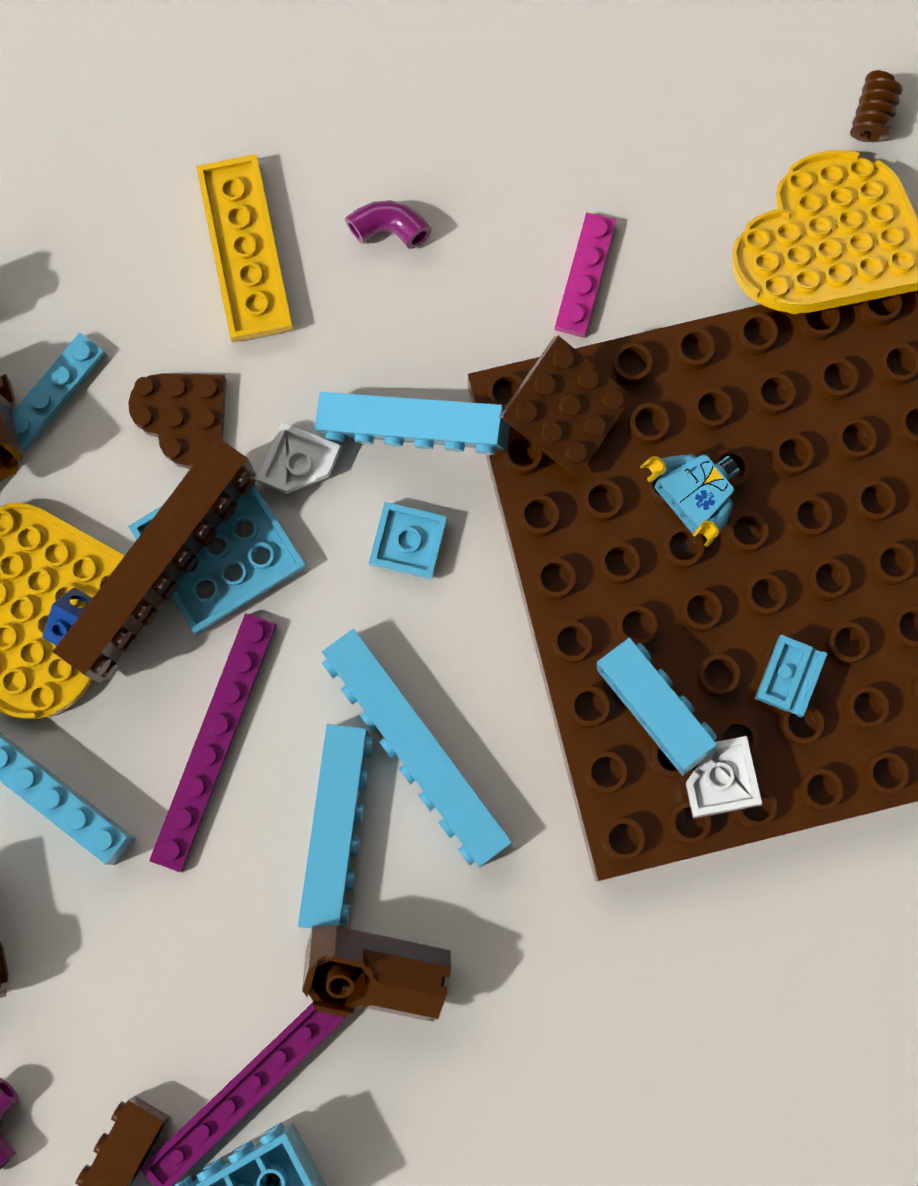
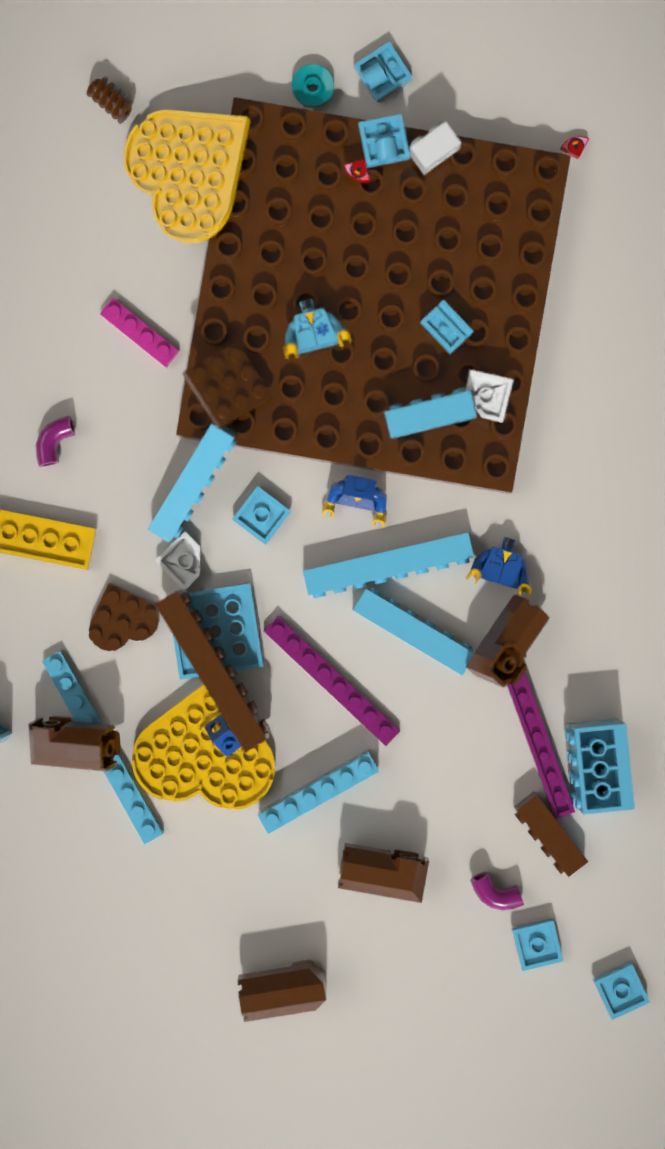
camera: 70 degrees left, 10 degrees up
none -> blue torso [322,475,387,528]
none -> blue torso [466,537,532,598]

